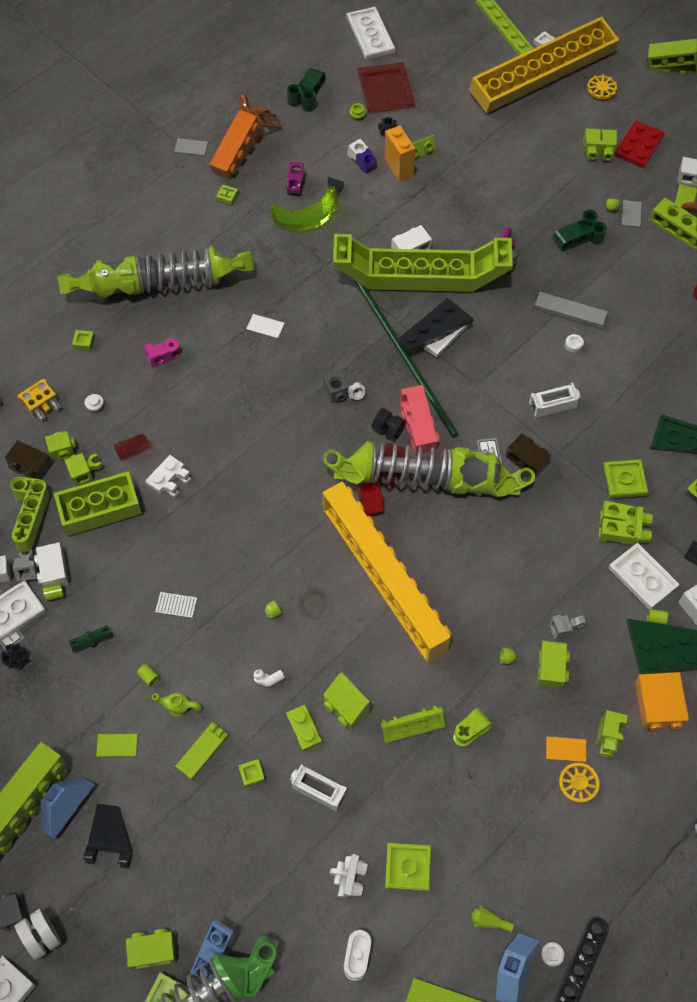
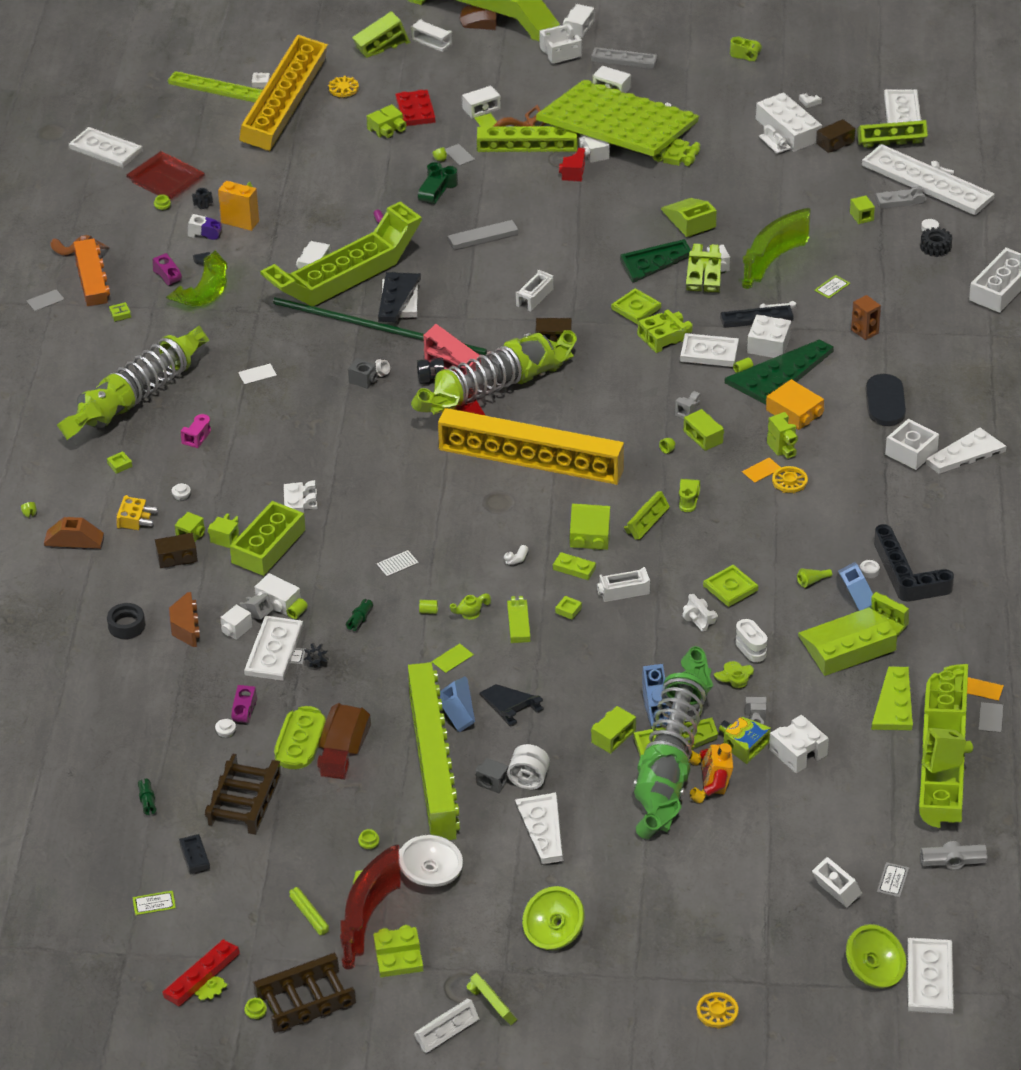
camera: 40 degrees left, 20 degrees down
lime beam [10,477,50,552] -> none
clear red hinge [113,434,150,460] -> none
lime hinge [265,600,282,618] -> none
dark green piece [287,68,326,112] -> none
white tile [565,334,584,353] -> none
none -> lime plate [714,661,754,688]

